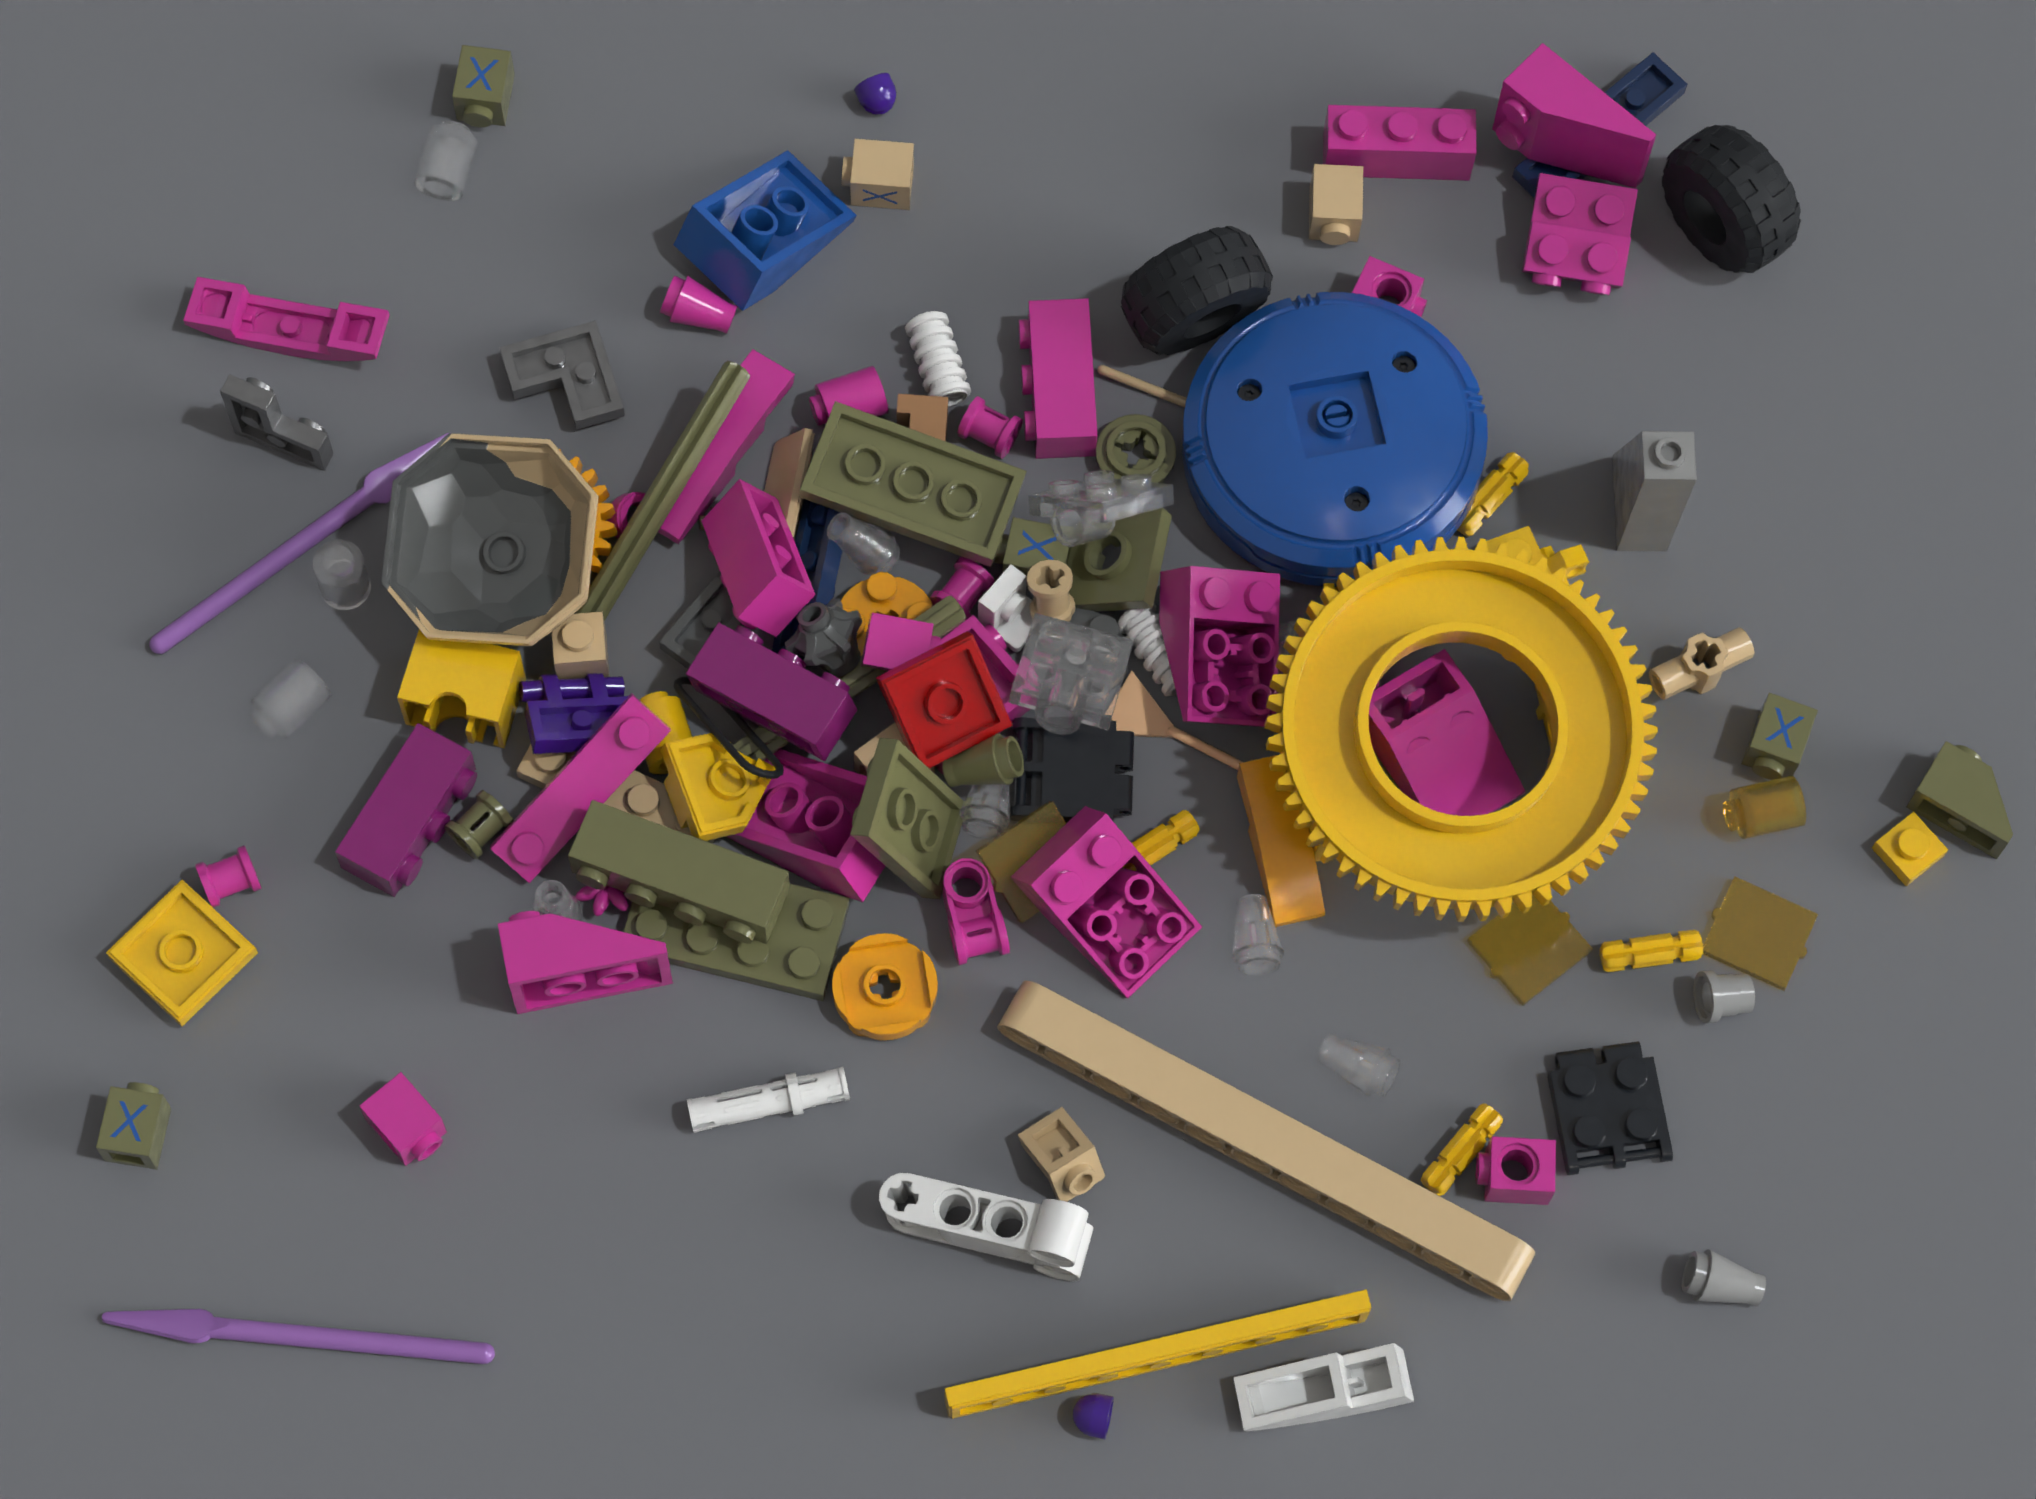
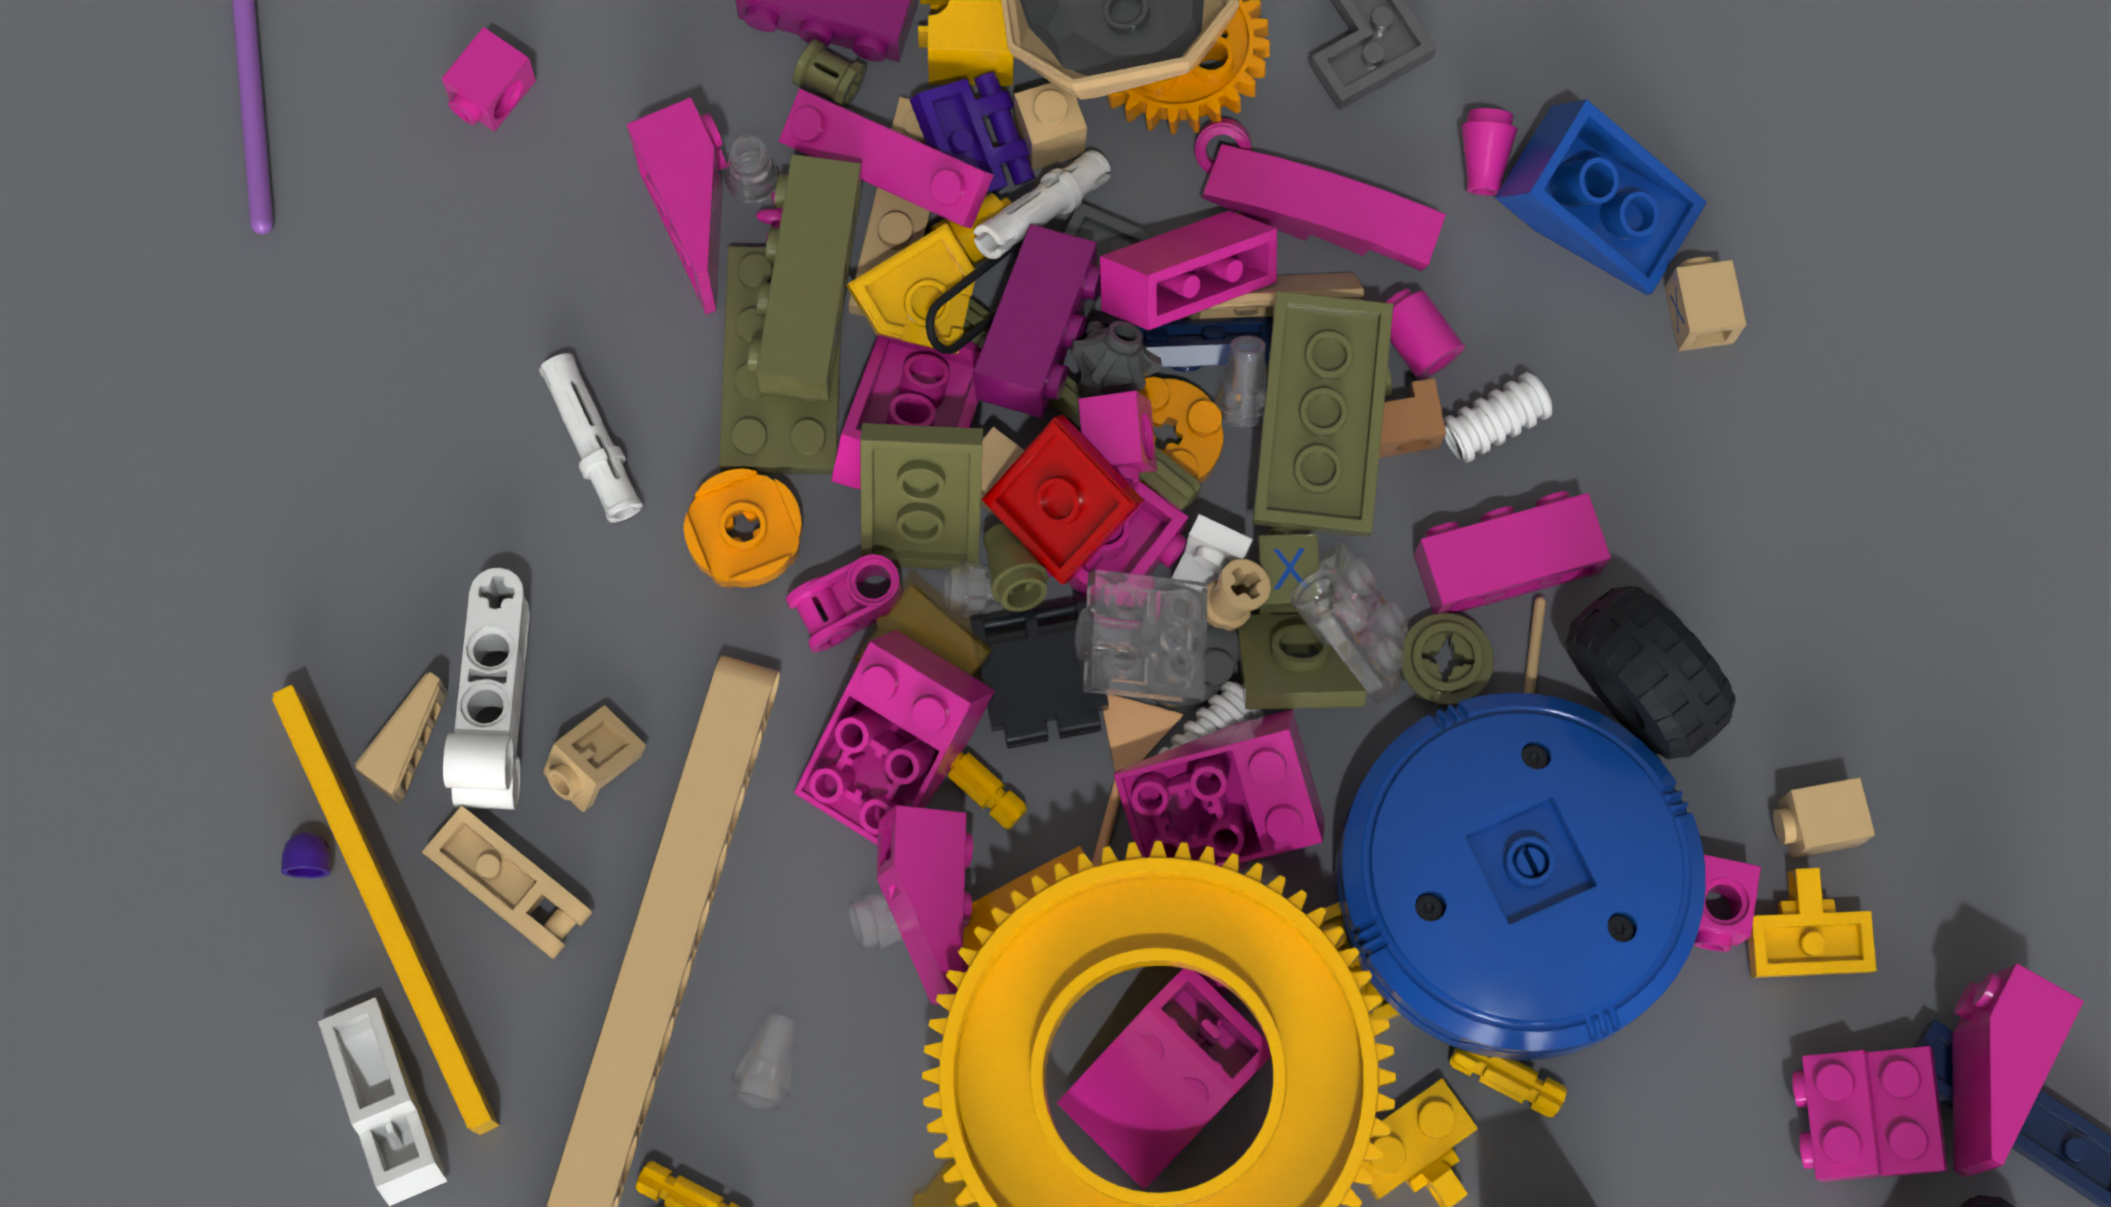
camera: 75 degrees right, 5 degrees up
olive axle [574,361,750,621] -> none
dark purple hinge [854,73,897,115] -> none
dark pink bush [930,557,995,620] -> none
dark pink bush [957,396,1023,459] -> none
dark pink brick [1323,105,1477,181] -> none
none -> tan slope [355,672,448,804]
none -> tan plate [422,805,593,960]
none -> dark pink slope [876,805,973,1005]
none -> white pin [974,150,1111,259]
none -> yellow hinge [1748,868,1877,978]

